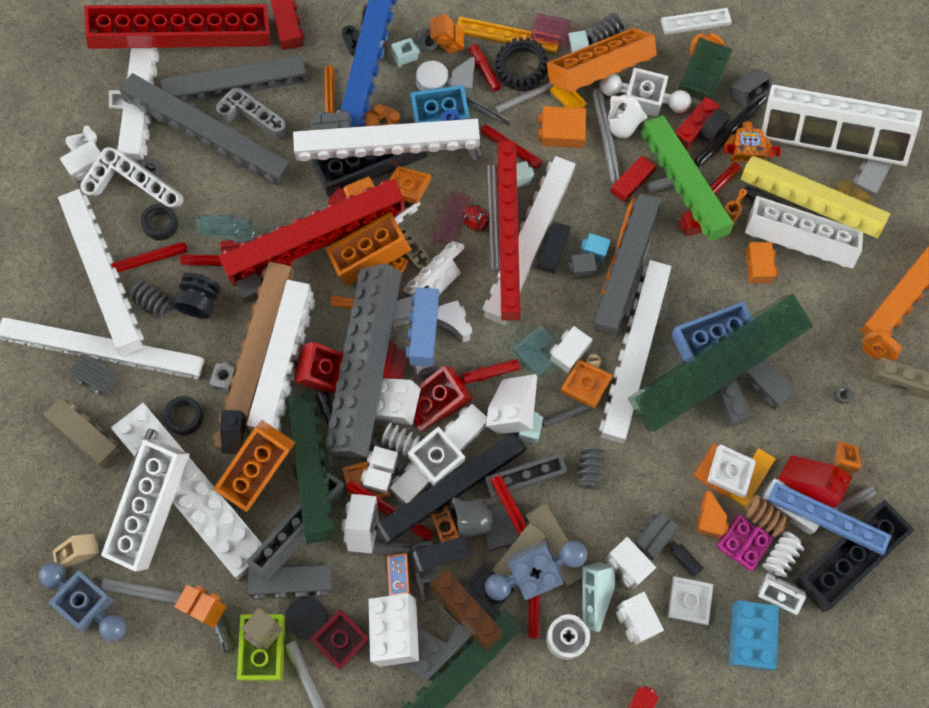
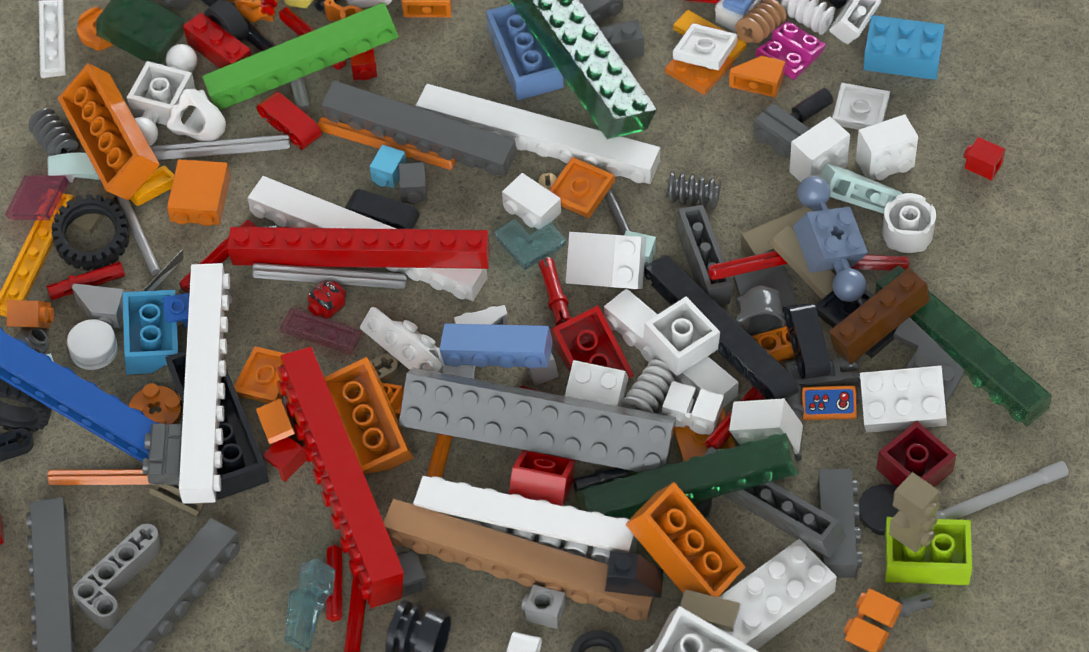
camera: 80 degrees left, 15 degrees down
none -> dark tan tile [680,589,740,632]

